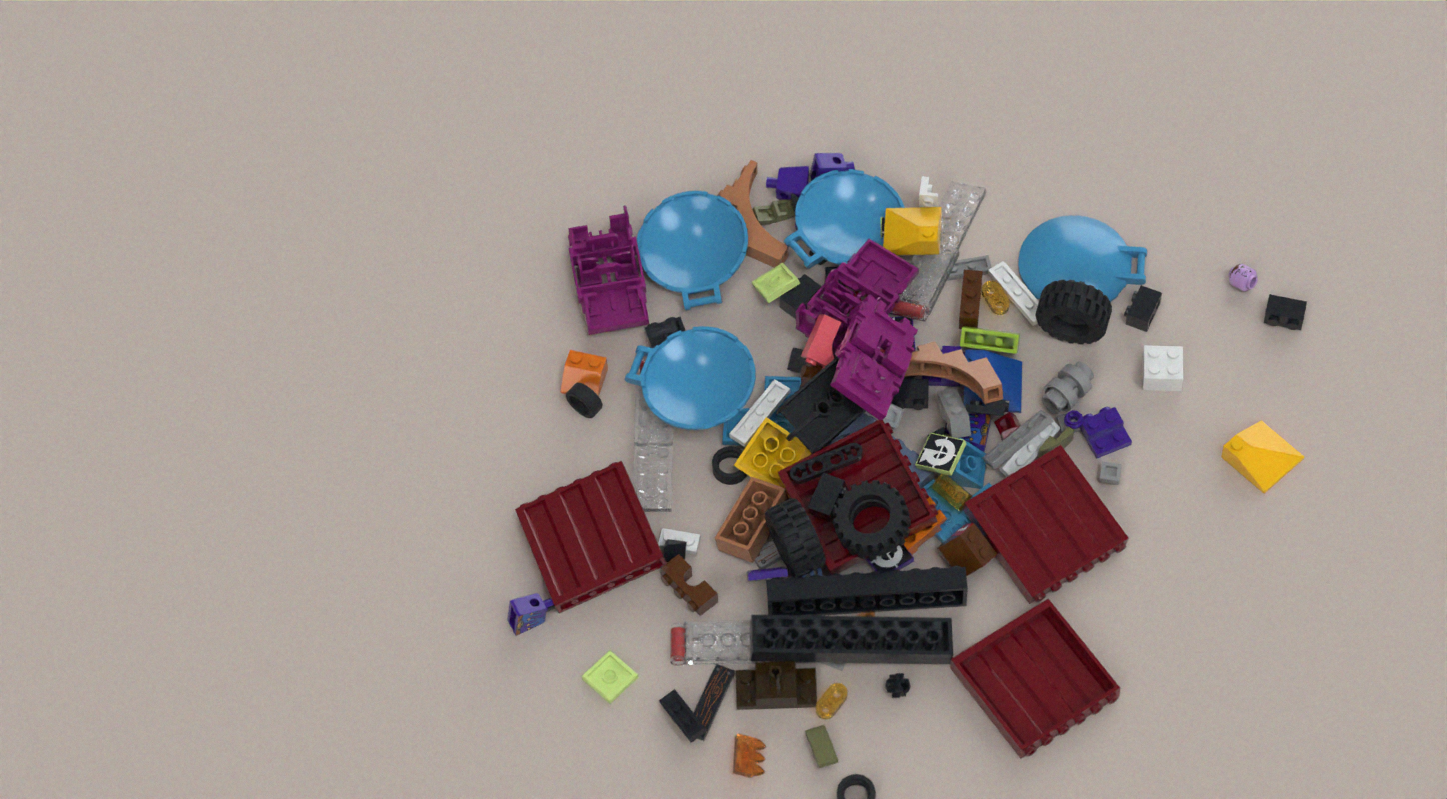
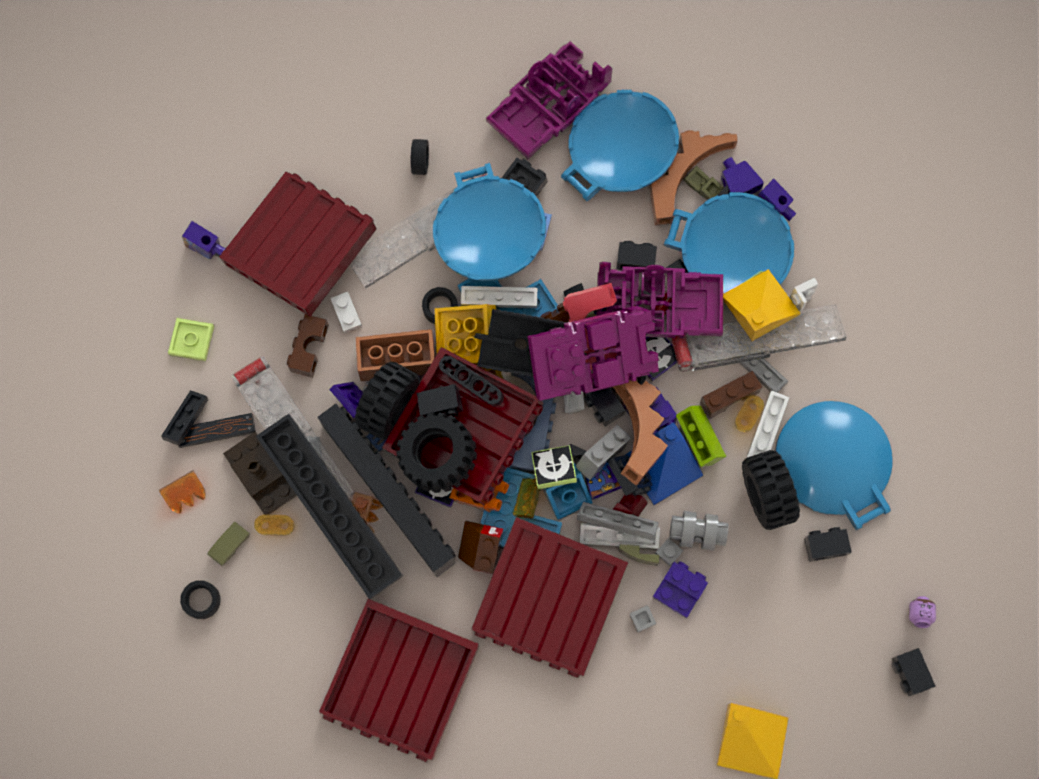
camera: 55 degrees right, 15 degrees up
orange slope [561,350,608,396] -> none
black slope [664,539,687,562] -> none
yellowish green tile [751,263,800,303] -> none
black gear [885,673,910,698] -> none
dark purple plate [1064,410,1084,429] -> none
white brick [1143,345,1183,391] -> none

